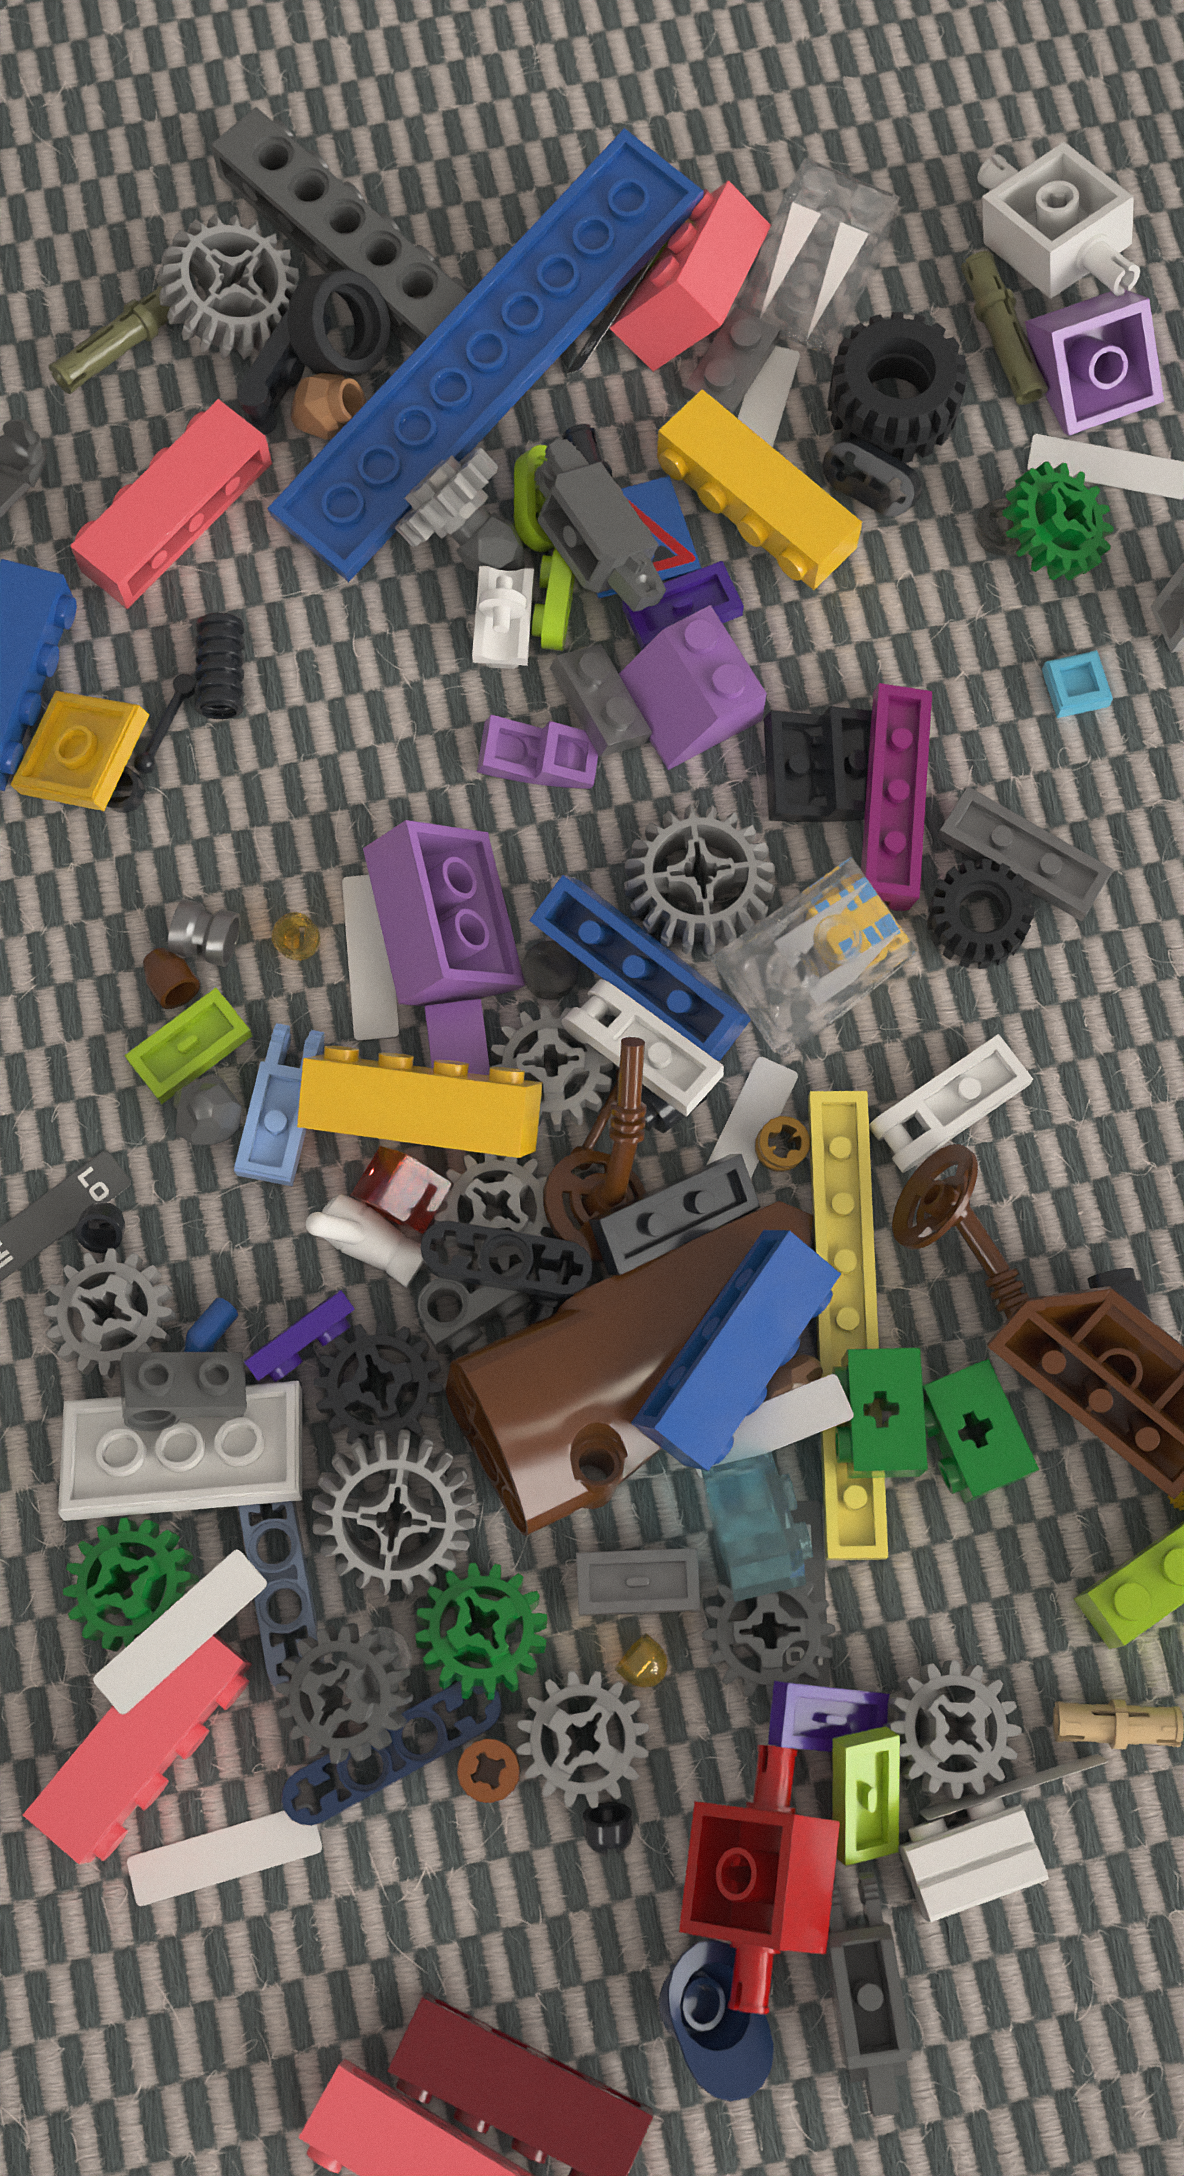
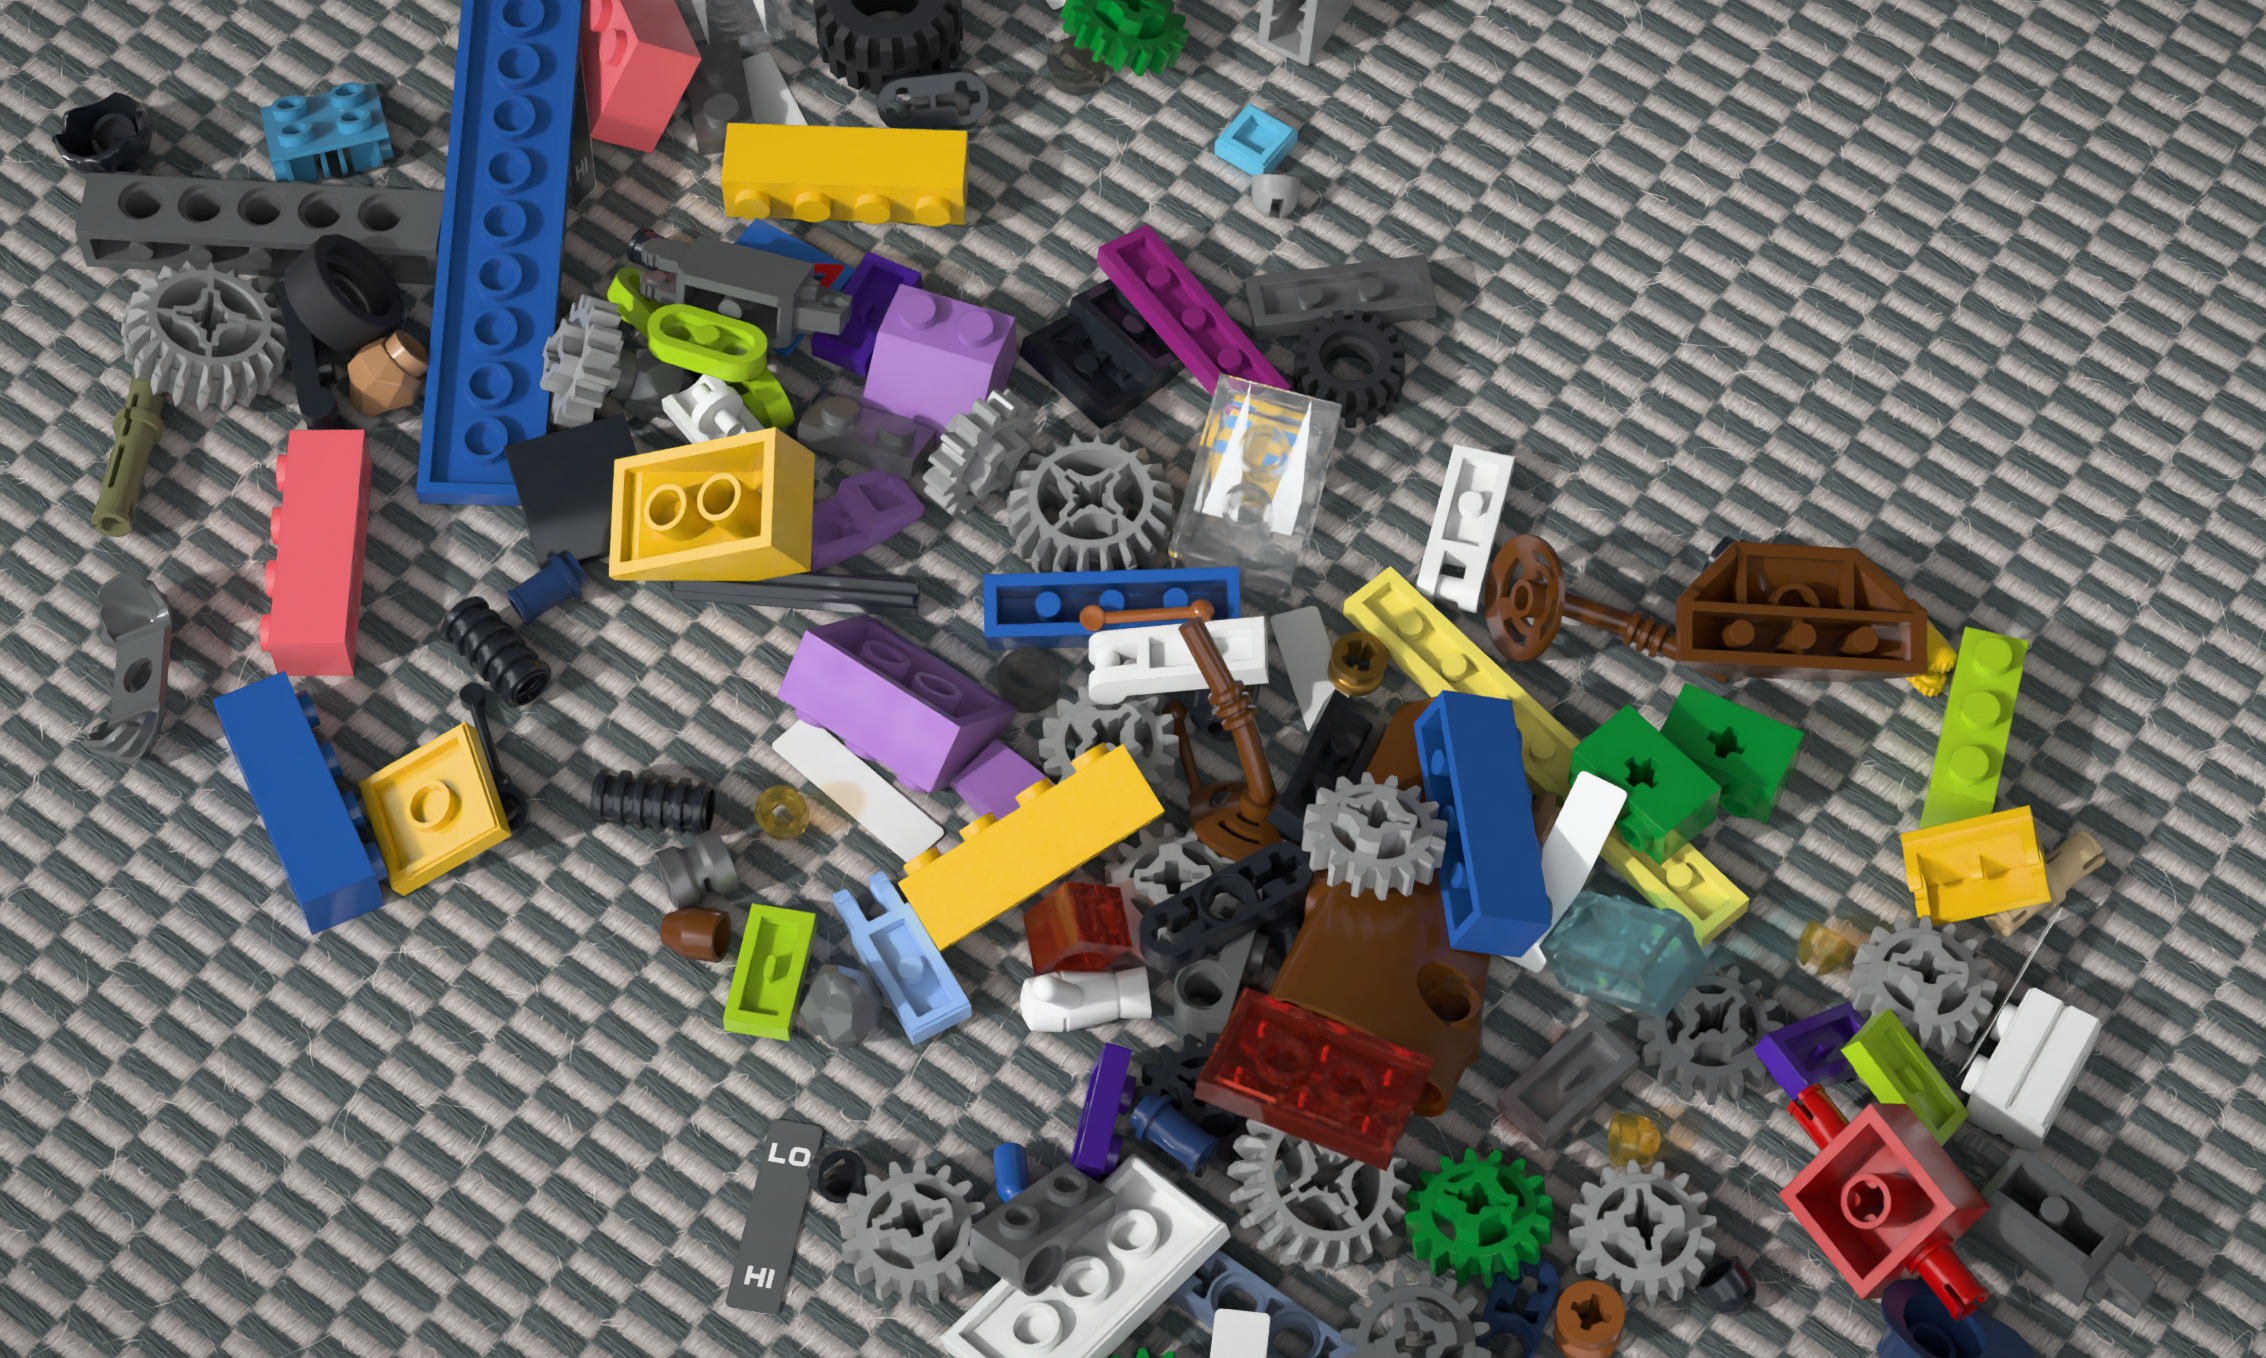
camera: 40 degrees left, 15 degrees down
none -> black hair [52,92,152,177]
none -> dark azure hinge [260,82,394,183]
none -> black slope [504,413,637,570]
none -> dark blue pin [505,552,590,626]
none -> black piece [590,767,715,837]
none -> yellow slope [609,427,815,581]
none -> lime plate [647,304,767,382]
none -> black axle [671,572,920,617]
none -> light grey gear [923,388,1038,516]
none -> dark orange hinge [1080,599,1215,632]
none -> dark blue pin [1129,1091,1219,1173]
none -> clear red plate [1194,987,1435,1171]
none -> light grey hinge [1251,174,1300,219]
none -> light grey gear [1301,772,1448,900]
none -> clear yellow hinge [1797,919,1856,975]
none -> yellow hinge [1900,805,2052,927]

